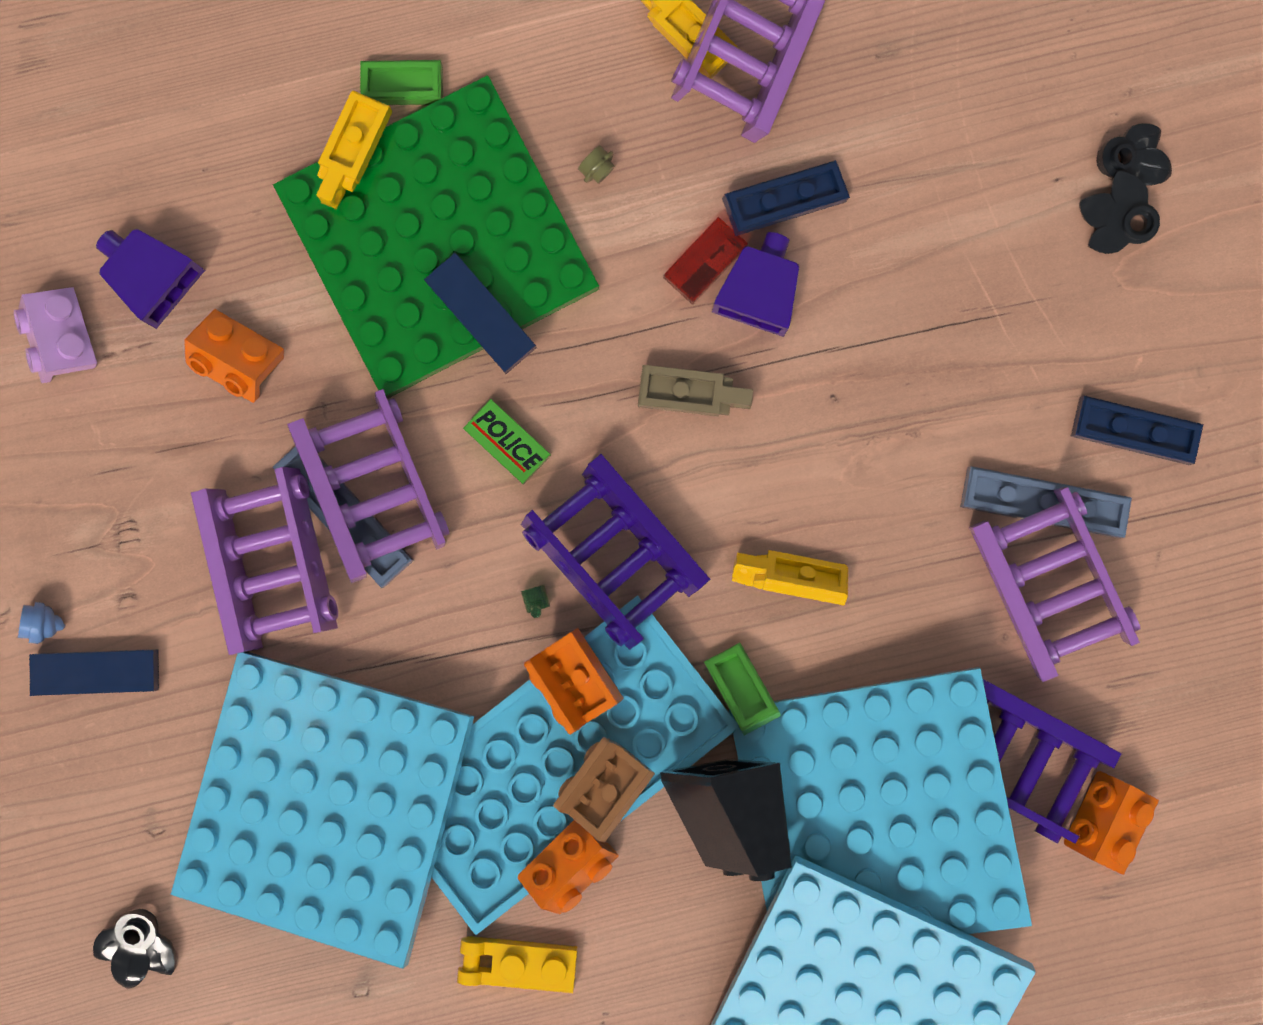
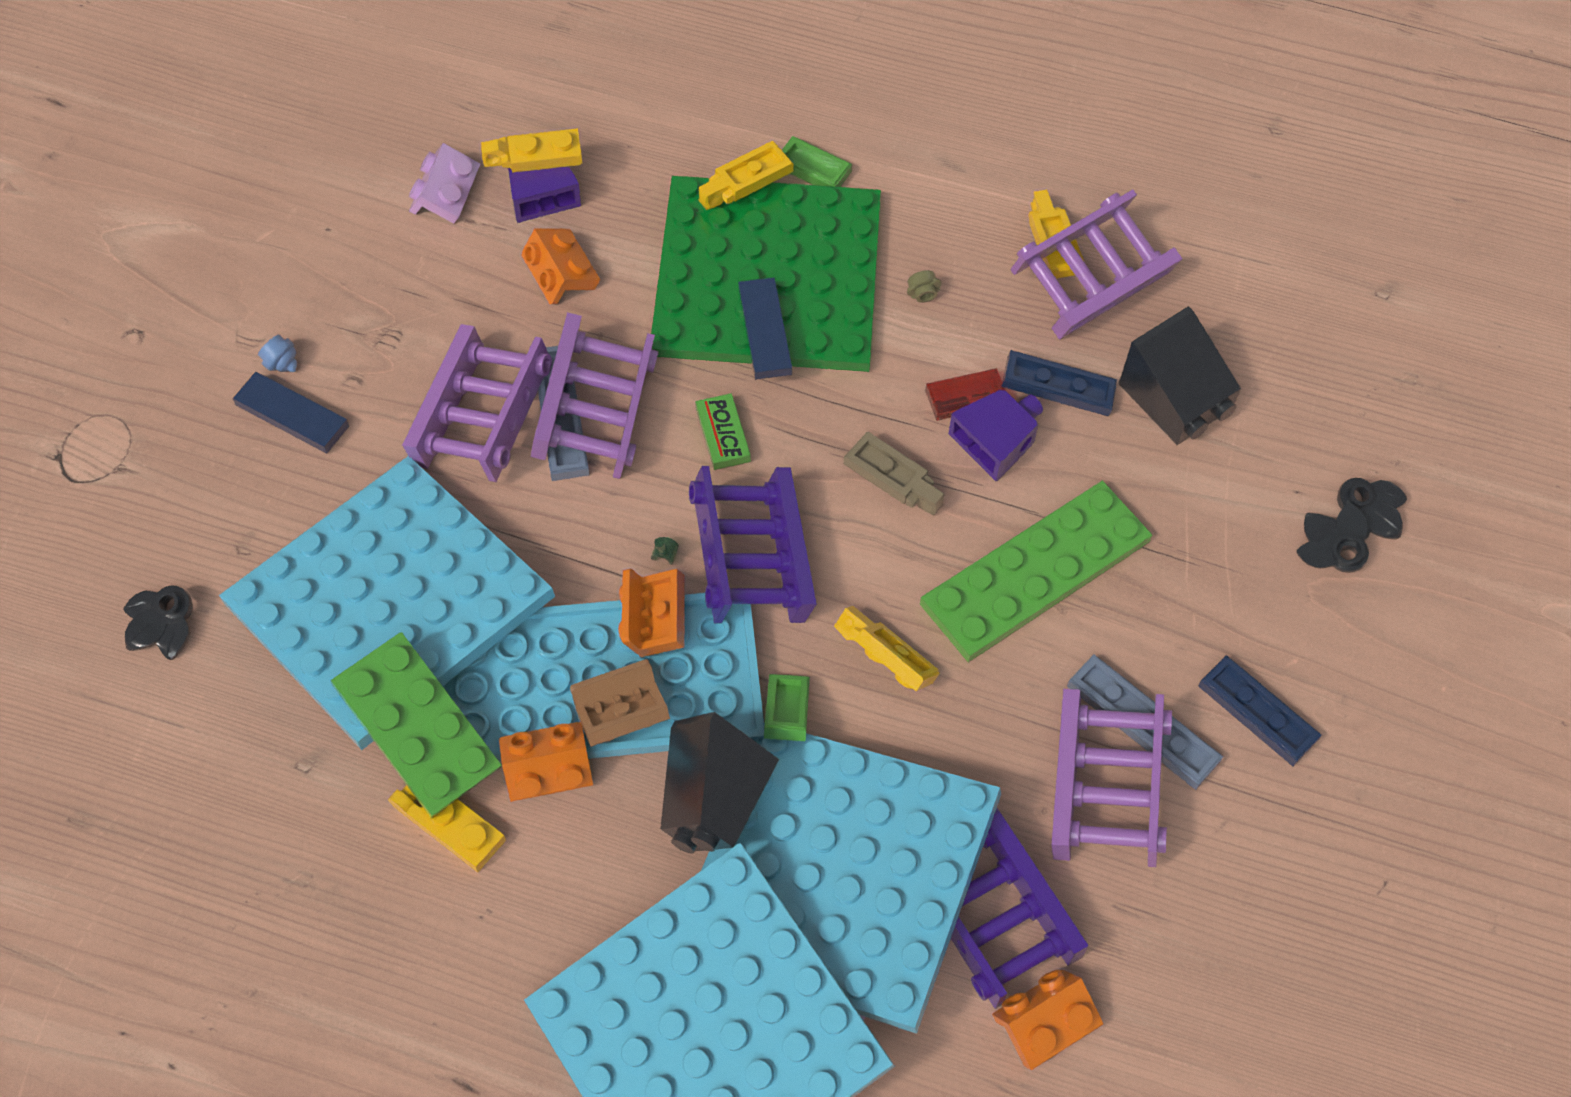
camera: 30 degrees right, 25 degrees down
none -> bright green plate [331,632,502,818]
none -> yellow hinge [481,128,583,173]
none -> bright green plate [920,480,1152,663]
none -> black slope [1118,306,1241,445]

